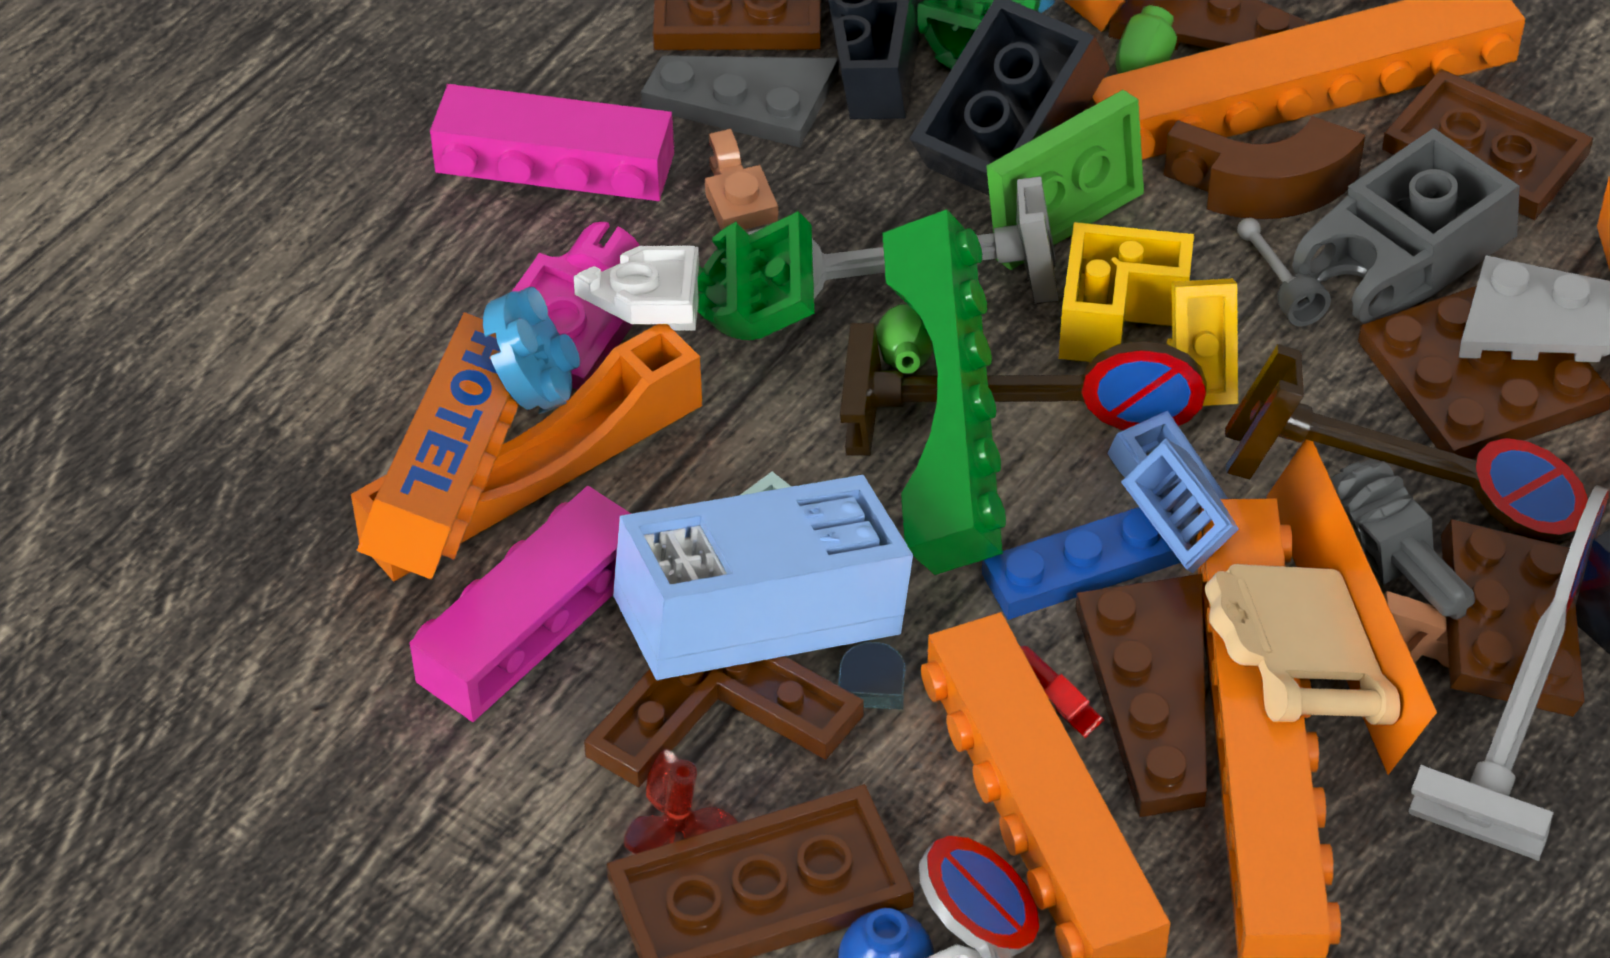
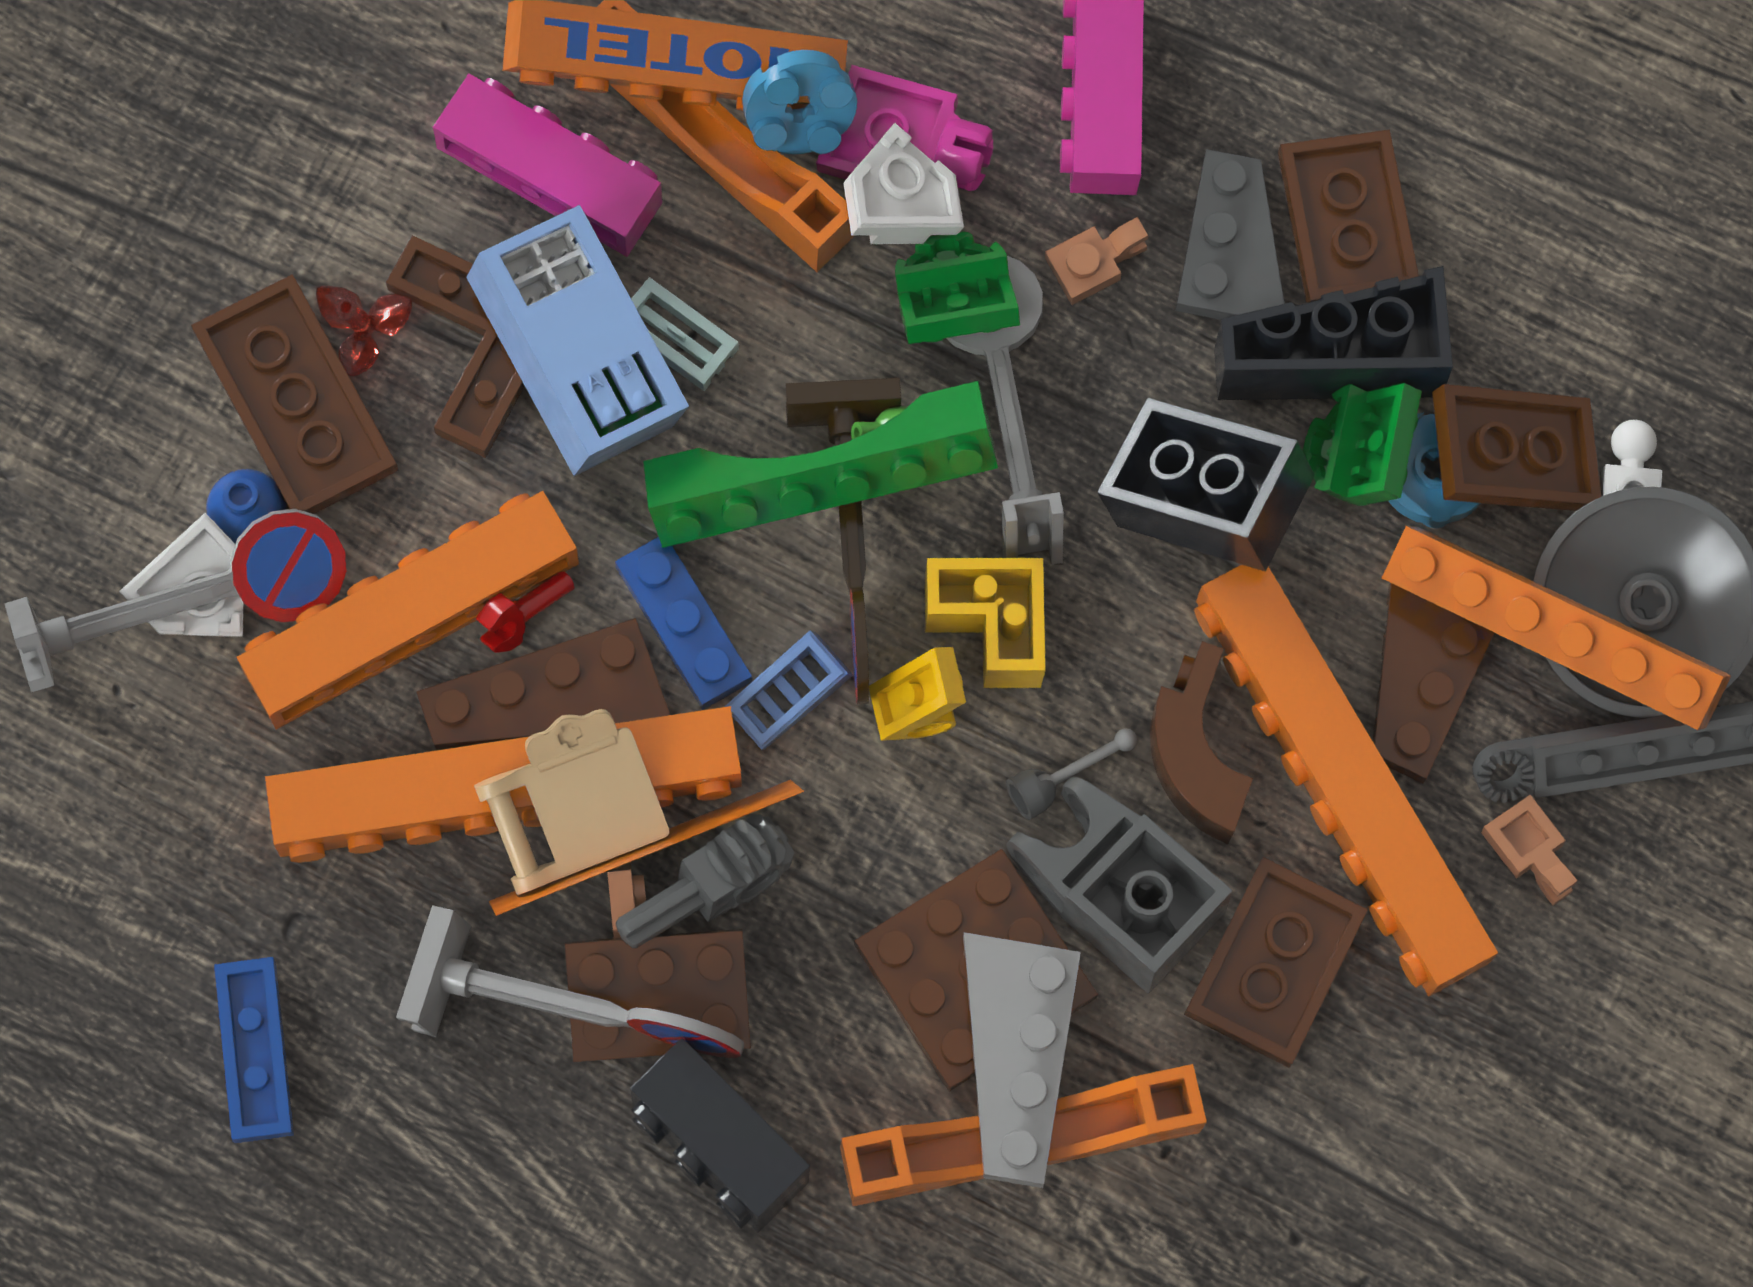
camera: 75 degrees right, 25 degrees up
black tile [838,642,905,710] -> none
bright green plate [987,90,1144,270] -> none
bright green plant [1115,6,1177,74] -> none
medium blue slope [1121,438,1239,573] -> none
dark brown piece [1225,344,1588,543] -> none

